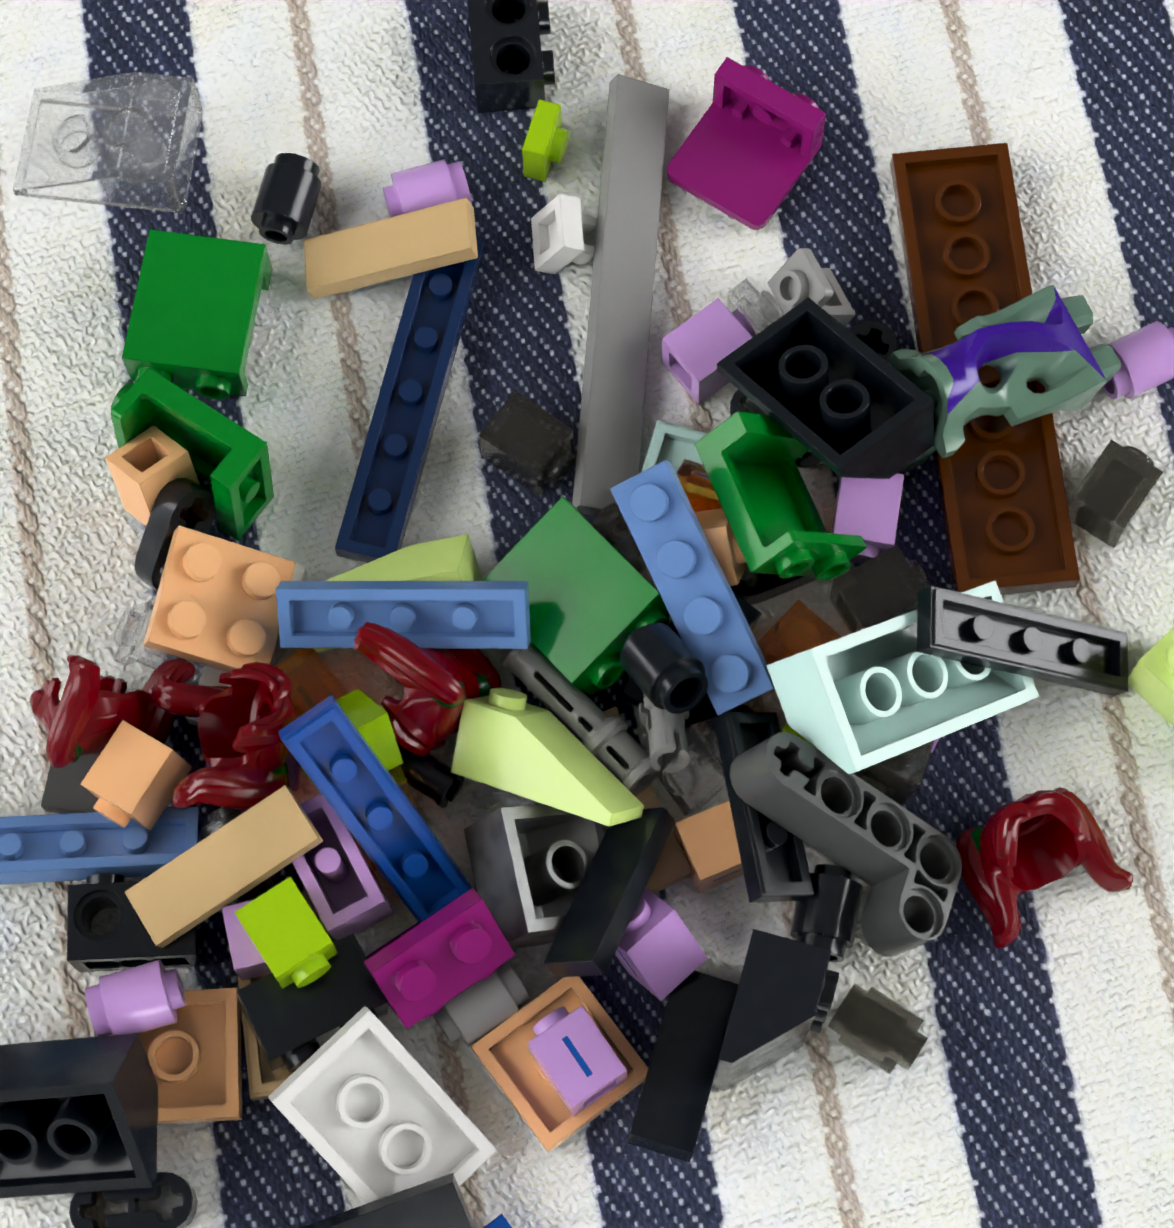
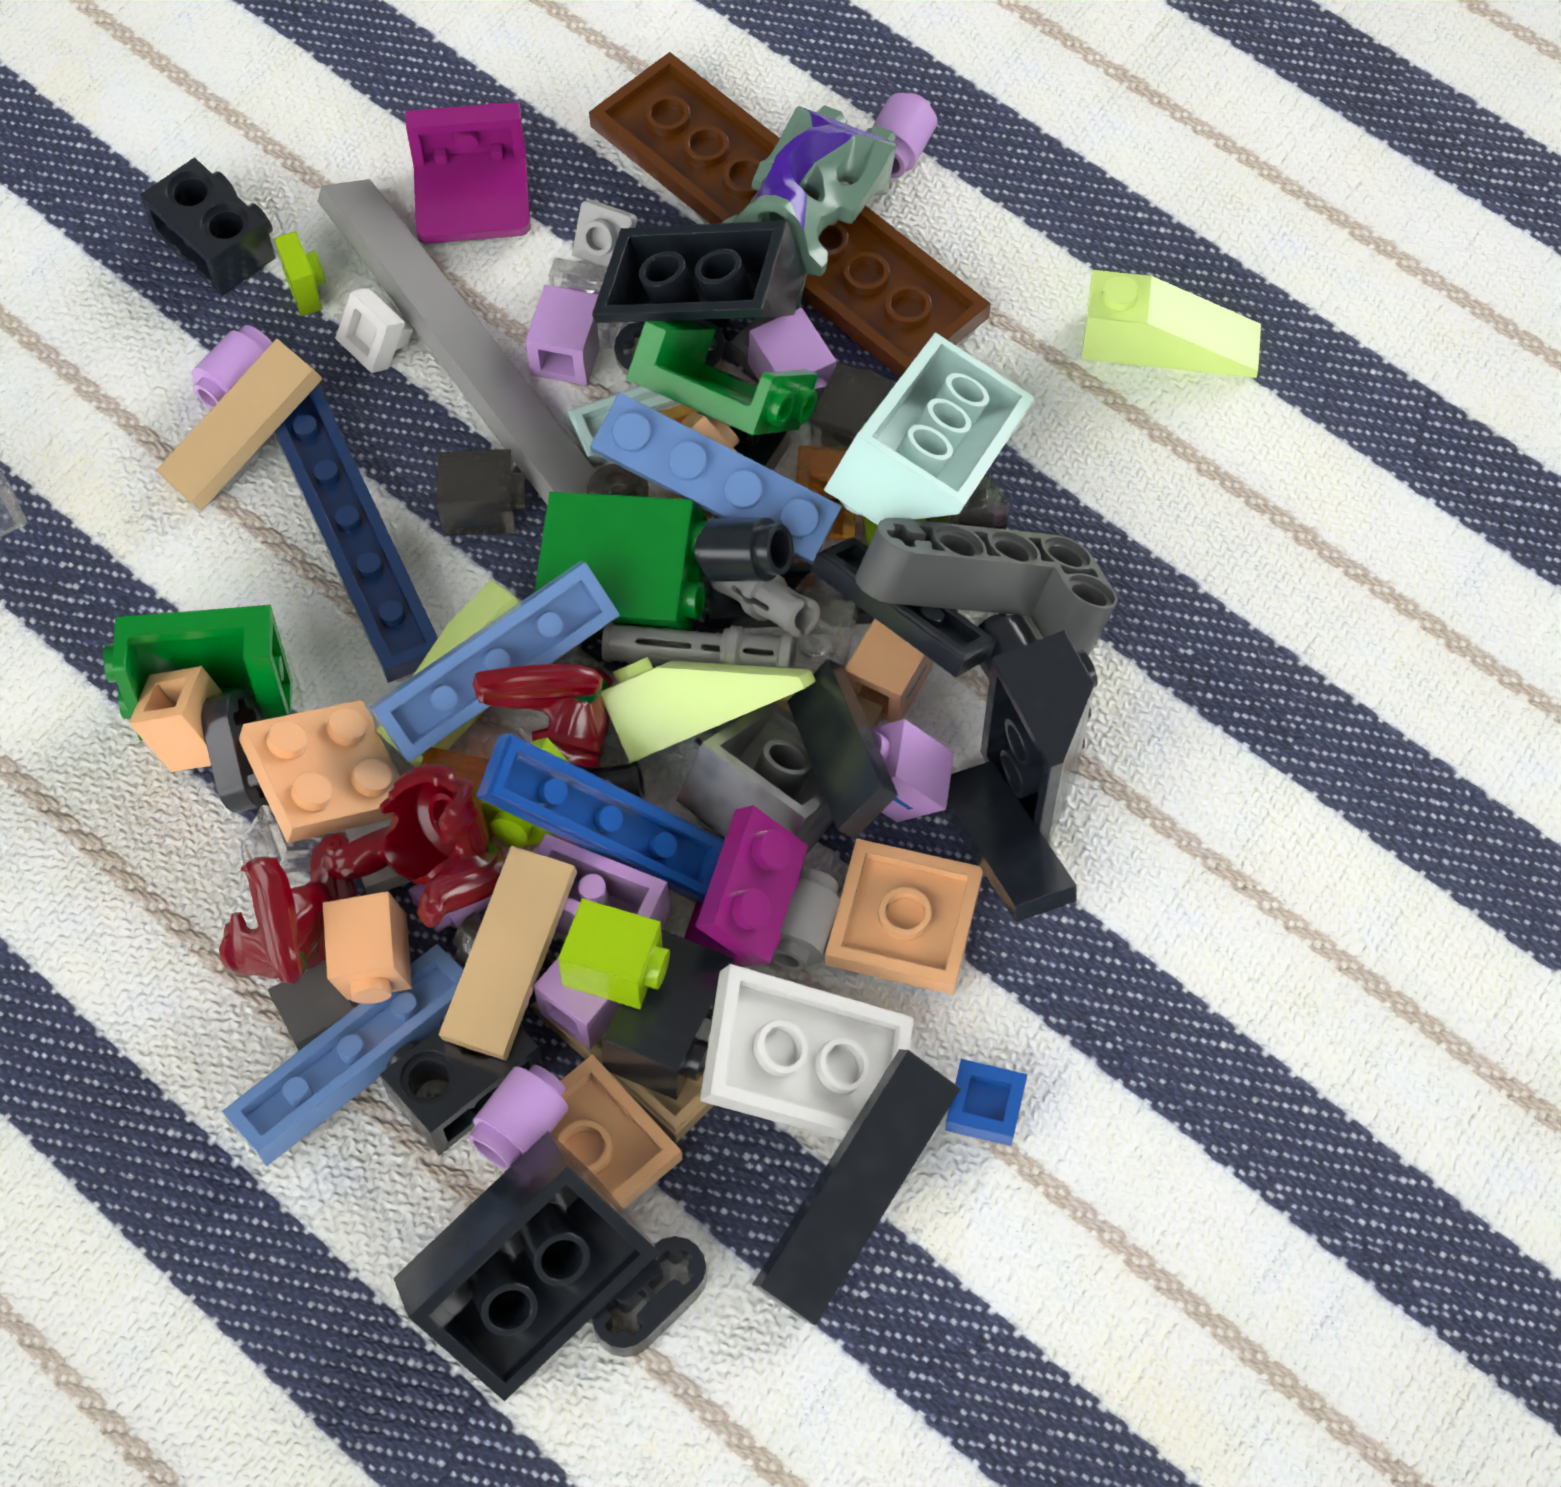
camera: 40 degrees left, 10 degrees down
green panel [122,229,273,400] -> none
black brick [251,153,322,245] -> none
lavender brick [528,1005,627,1117] -> none
clear smoke brick [828,983,928,1074] -> none
black tile [917,586,1128,696] -> none
dark red hair [956,787,1133,949] -> none
clear smoke brick [1068,439,1163,548] -> none

